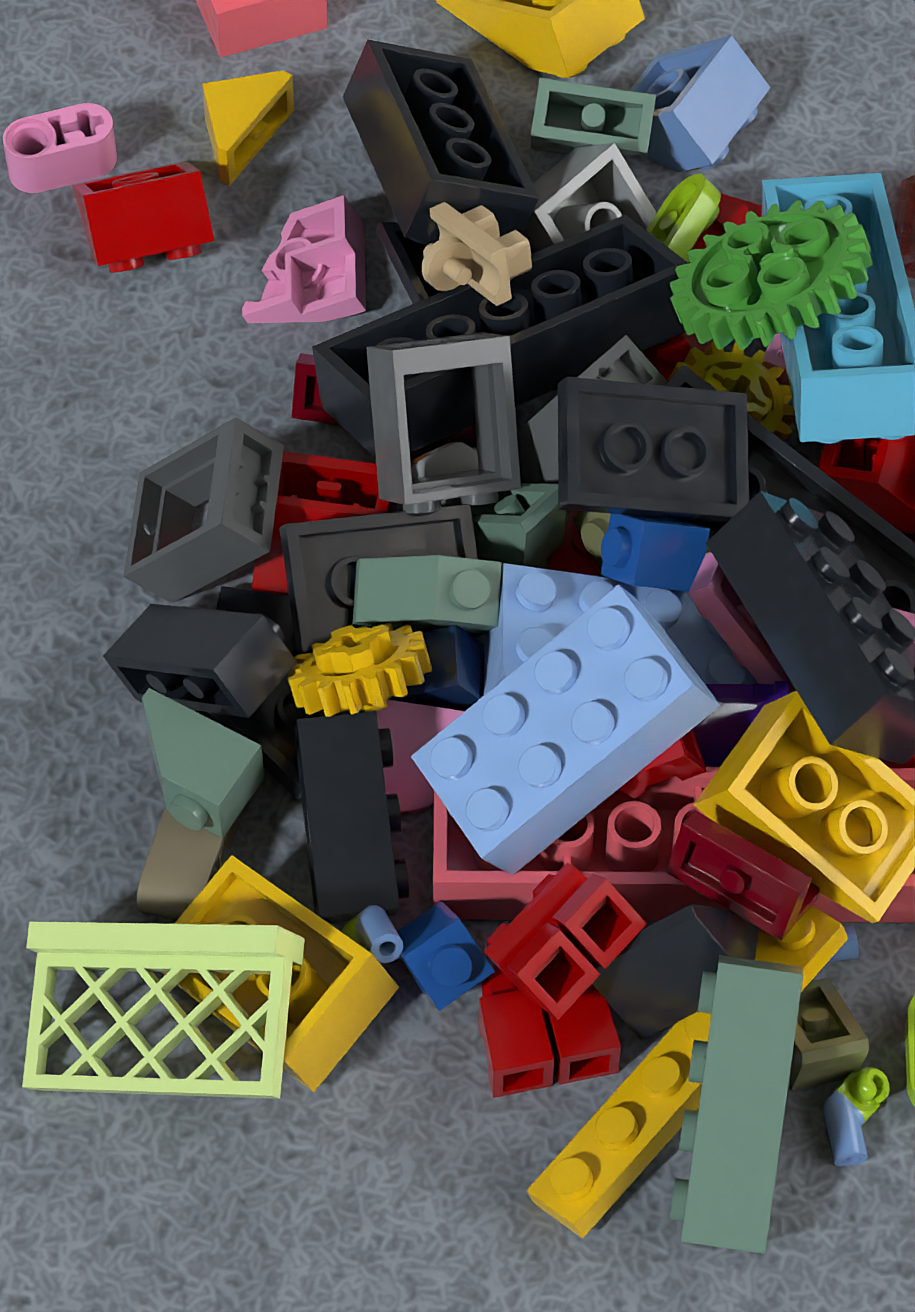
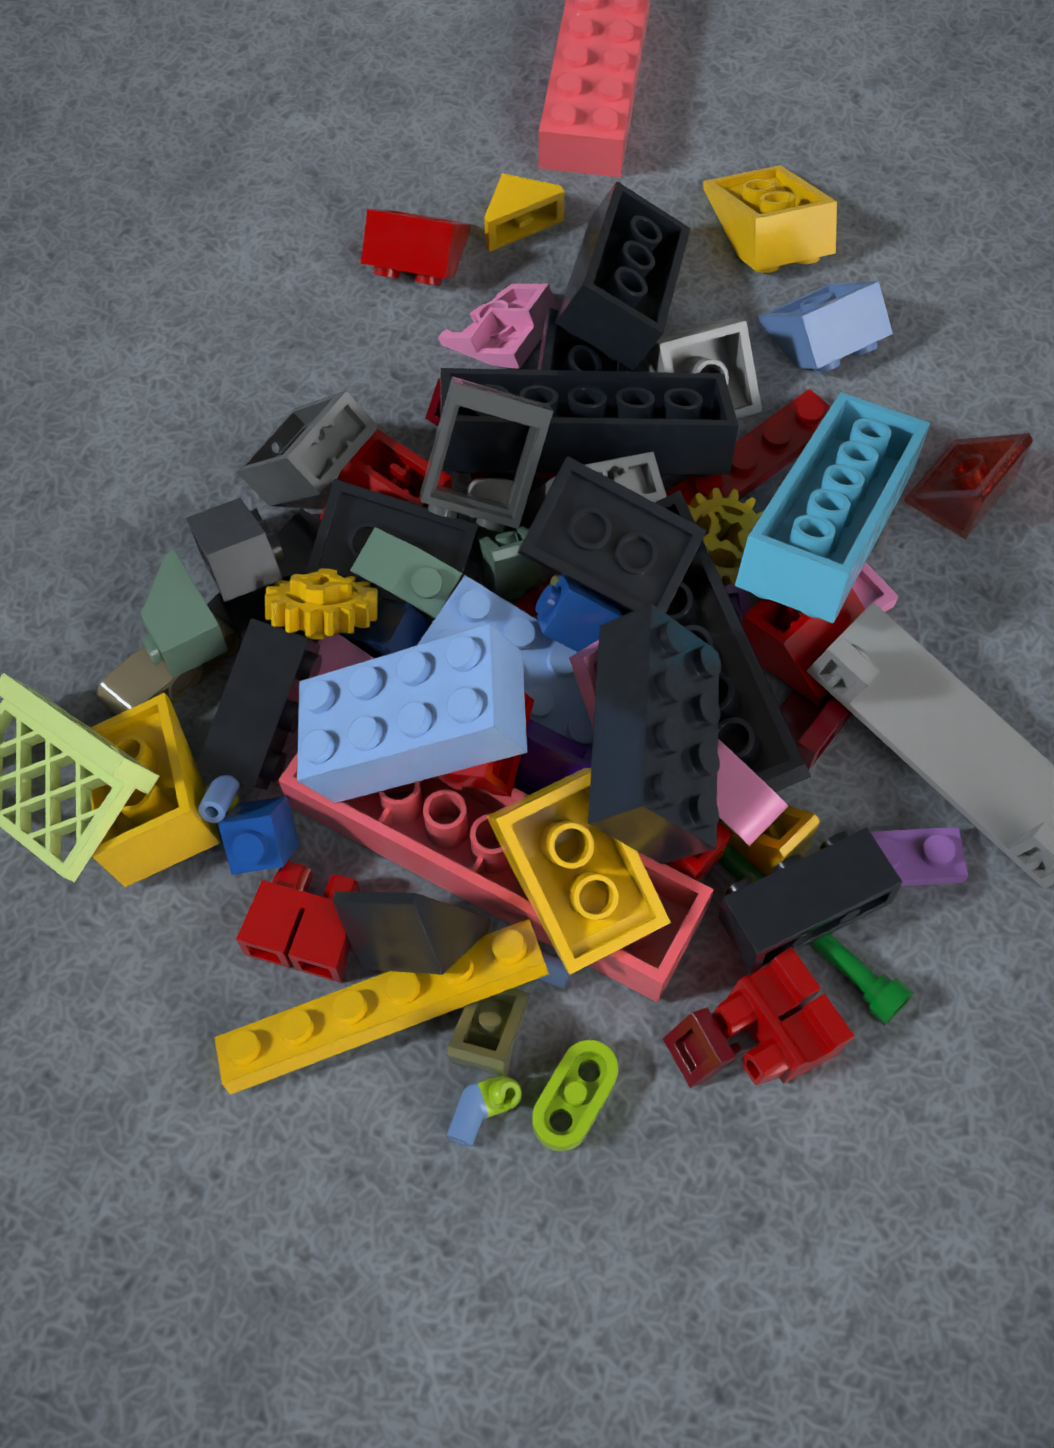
camera: 30 degrees right, 5 degrees up
bright pink beam [3,103,117,193] -> none
tan hips [422,202,532,306] -> none
red hips [484,862,647,1020] -> none
sand green slope [531,78,656,156] -> none
lime plate [647,174,721,263] -> none
dark red panel [665,810,820,941] -> none
sand green brick [669,955,803,1254] -> none
bright green gear [670,200,873,350] -> none

